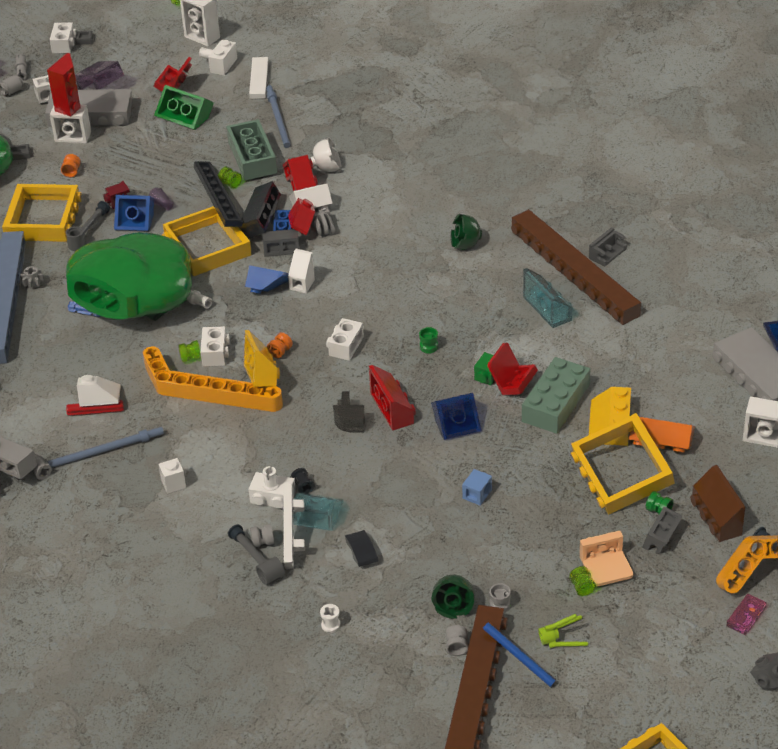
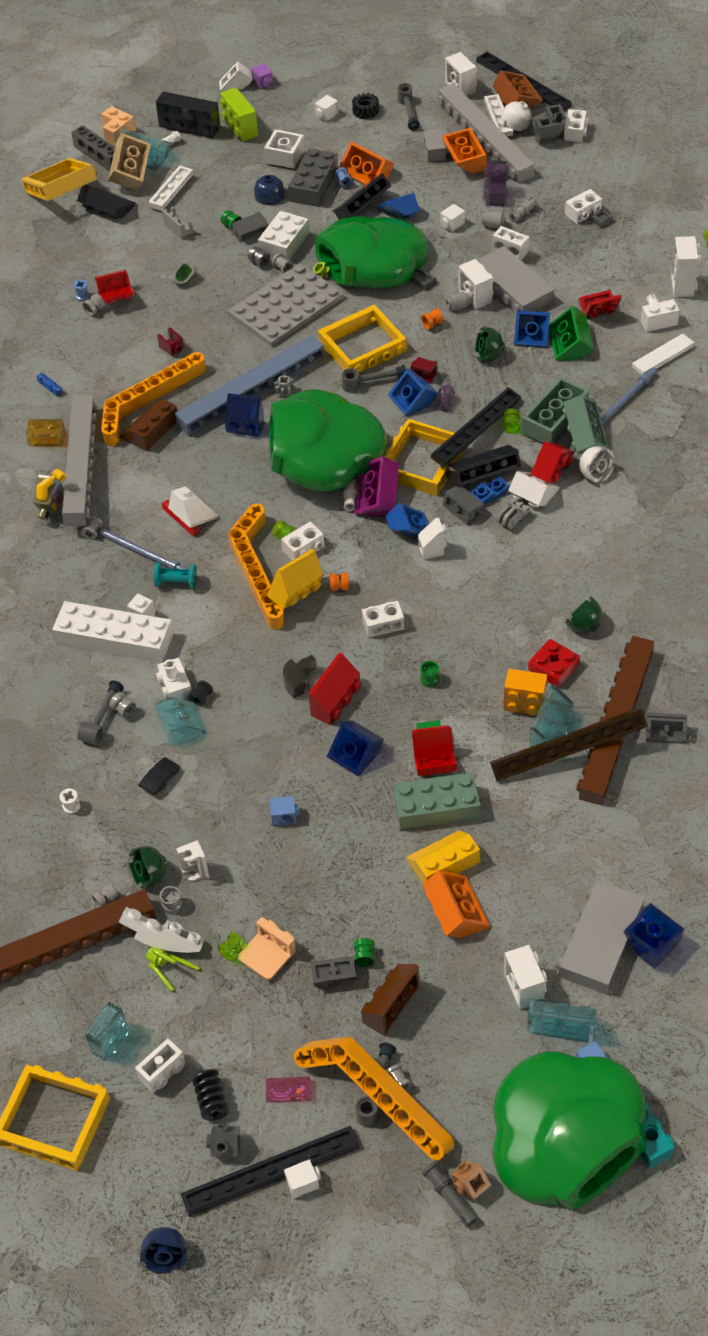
camera: 55 degrees right, 10 degrees up
red slope [47,53,81,117] -> none
clear purple panel [75,61,124,90] -> none
white hinge [283,483,305,569] -> none
red slope [288,198,315,235] -> none
blue bar [483,622,556,687] -> none
yellow window [570,413,675,515] -> none
none -> white brick [52,601,174,662]
none -> clear light blue brick [85,1001,130,1061]
none -> white slope [119,907,204,953]
none -> white brick [135,1039,186,1093]
none -> teal hose [153,562,197,589]
none -> white hinge [176,840,209,882]
none -> black piece [192,1069,229,1121]
none -> clear blue slope [224,393,265,437]
none -> magenta slope [355,456,399,517]
none -> light grey brick [445,291,471,311]
none -> dark green cylinder [475,327,505,362]
none -> dark brown tile [490,707,648,782]
none -> light orange brick [504,669,547,716]
none -> blue slope [514,310,550,347]
none -> red brick [528,639,581,687]
none -> sand green slope [563,395,609,454]

